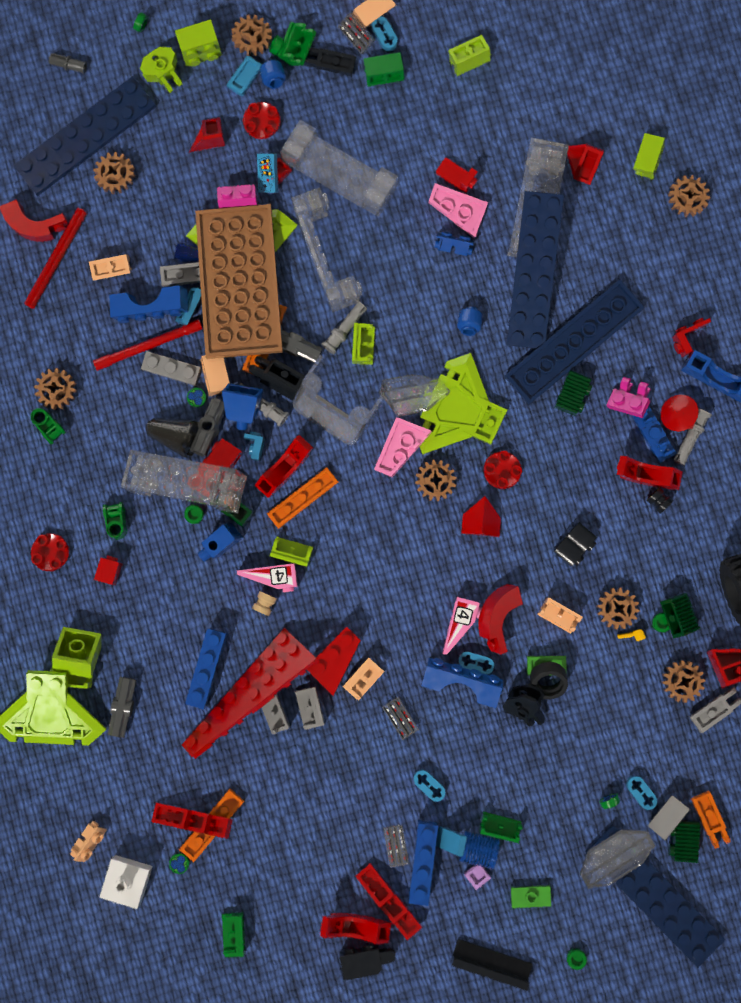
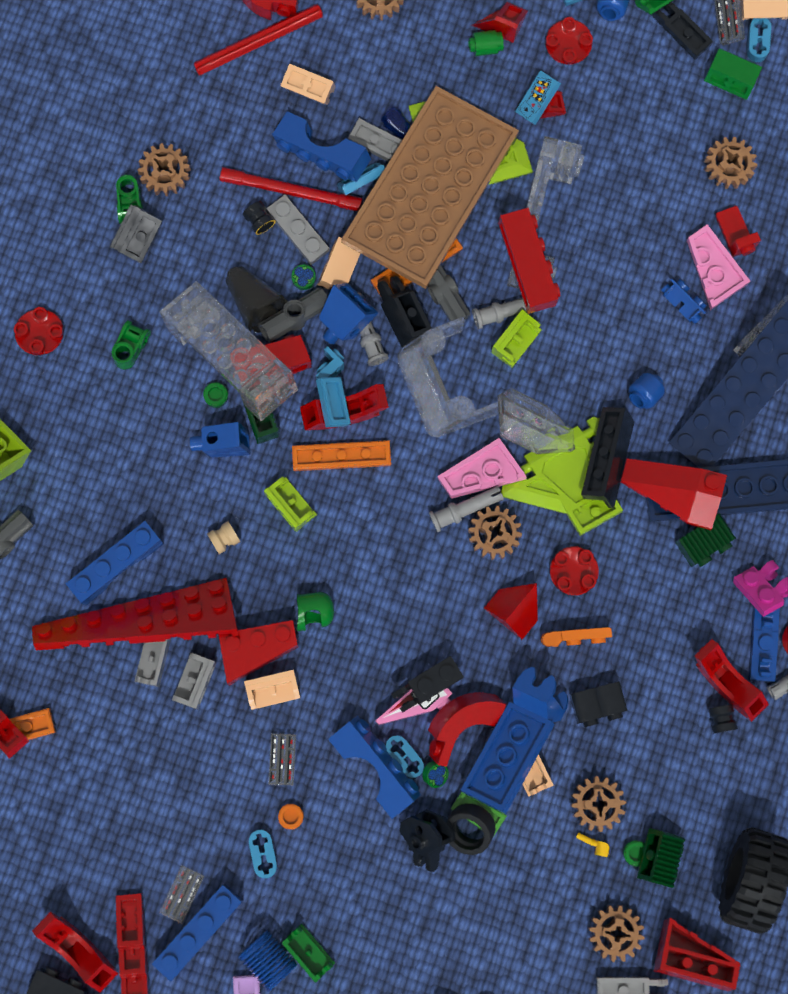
camera: 25 degrees right, 5 degrees down
red brick [94,555,122,586] -> none
dark pink brick [217,184,258,209] -> none
slope [237,564,298,593] -> none
clear plate [281,120,398,217] -> none
dark azure tile [436,826,467,856] -> none
none -> plate [110,203,163,263]
none -> black wheel [243,201,276,235]
none -> orange tile [278,804,304,830]
none -> green helmet [297,592,334,632]
none -> dark azure tile [316,377,351,427]
none -> black hinge [391,656,464,713]
none -> tile [422,761,448,788]
none -> light grey pin [429,485,504,532]
none -> blue hinge [461,667,569,814]
none -> green brick [468,30,504,57]
none -> red brick [498,208,561,314]
none -> orange hinge [540,627,612,647]
none -> black panel [581,407,634,508]
none -> red wedge [621,458,727,530]
none -> medium nougat gear [704,137,757,189]

